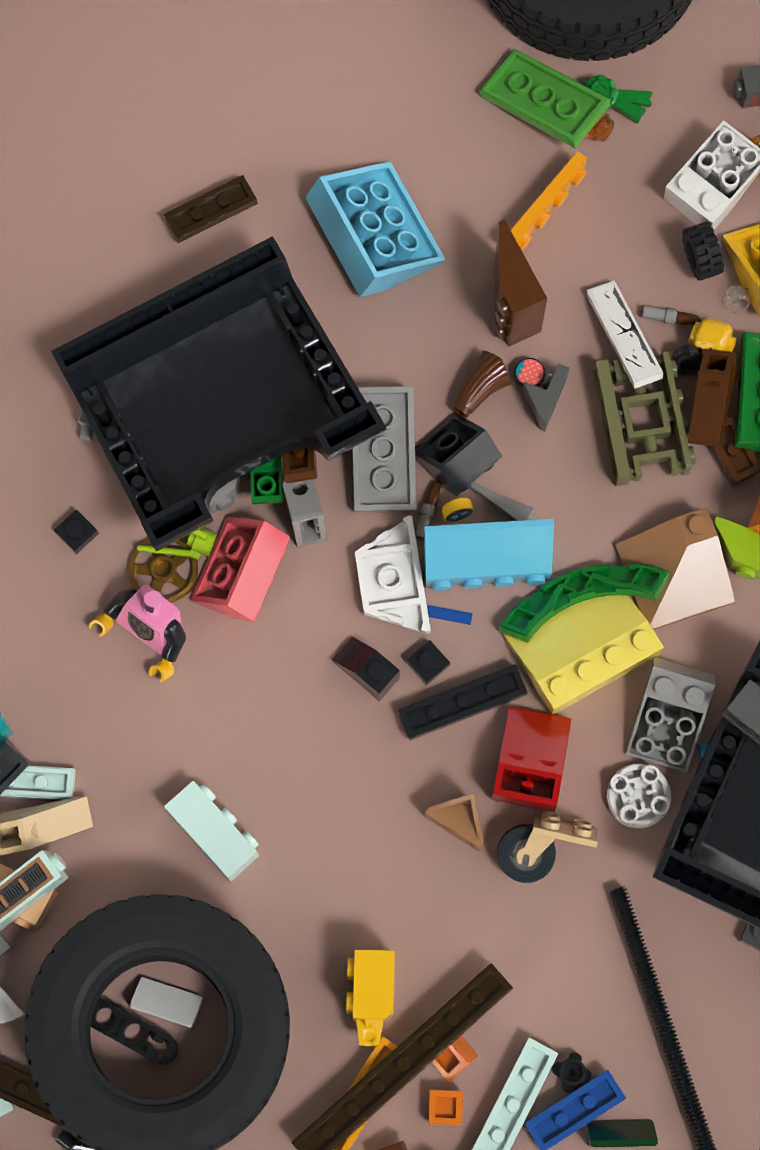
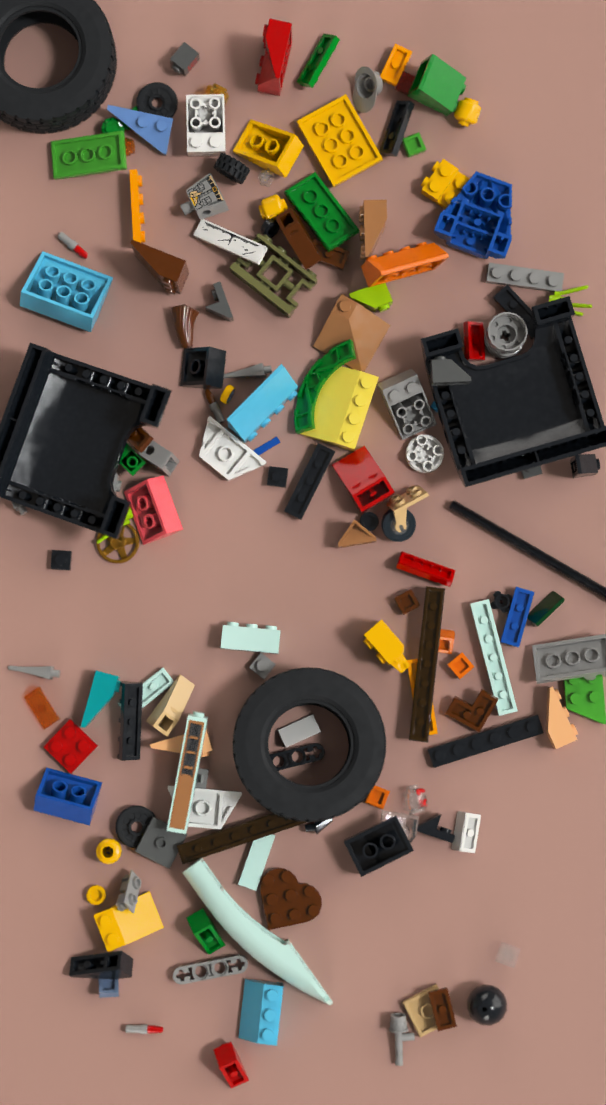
camera: 45 degrees left, 10 degrees up
torso [89,584,186,683] -> none
black slope [332,637,400,701] -> none
light grey hinge [353,386,416,512] -> none
coral tile [514,358,545,389] -> none
light grey piece [642,306,701,325] -> none
none -> light grey piece [58,232,87,259]
none -> medium blue wing [107,105,173,155]
none -> black wheel [137,82,178,118]
none -> light grey torso [180,173,229,219]
none -> light grey plate [249,653,276,679]
none -> black tile [359,512,379,532]
none -> reddish brown plate [394,589,420,615]
none -> red plate [396,551,456,587]

